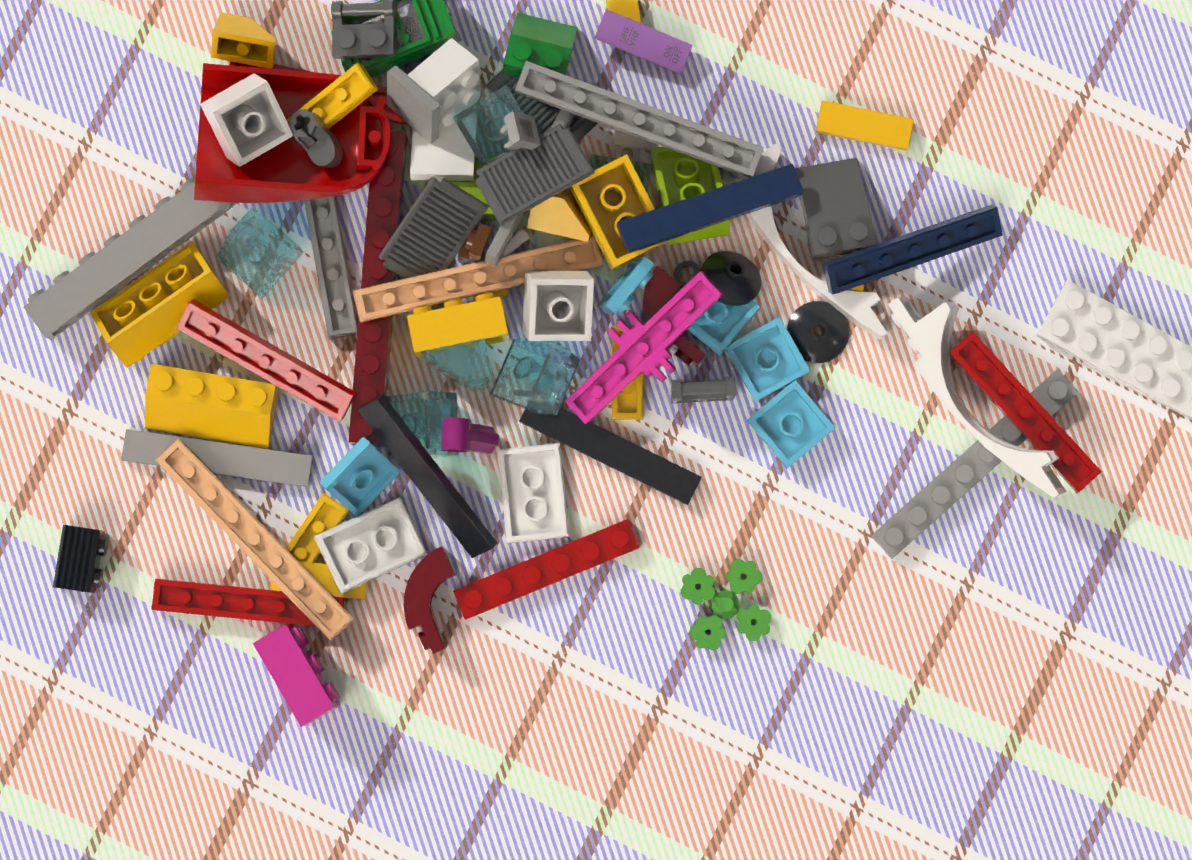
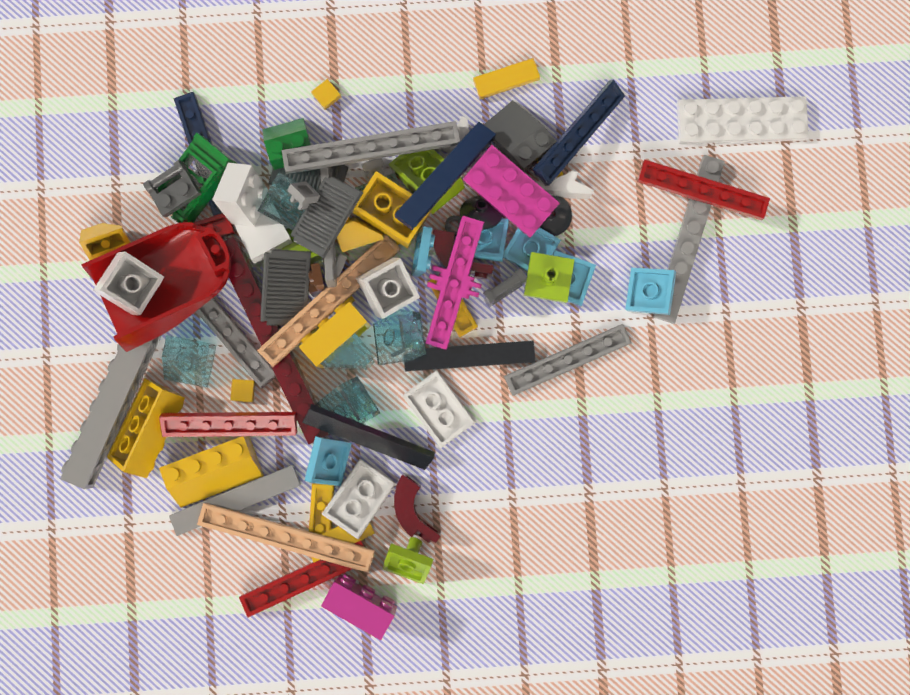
camera: 35 degrees left, 0 degrees up
black brick [53,525,109,593] -> none
yellow tile [287,63,378,129] -> none
dark grey piece [290,109,343,169] -> none
light grey tile [387,66,440,144] -> none
magenta piece [441,418,499,454] -> none
red plate [453,519,640,620] -> none
medium lavender tile [594,9,693,74] -> none
bright green plant [680,559,772,650] -> none
white slope [888,297,1067,497] -> none
none -> yellow tile [230,379,255,402]
none -> lime tile [382,537,434,585]
none -> dark pink brick [463,145,560,238]
none -> light grey tile [504,324,632,396]
none -> lime tile [524,252,575,303]
none -> medium azure plate [625,267,676,315]

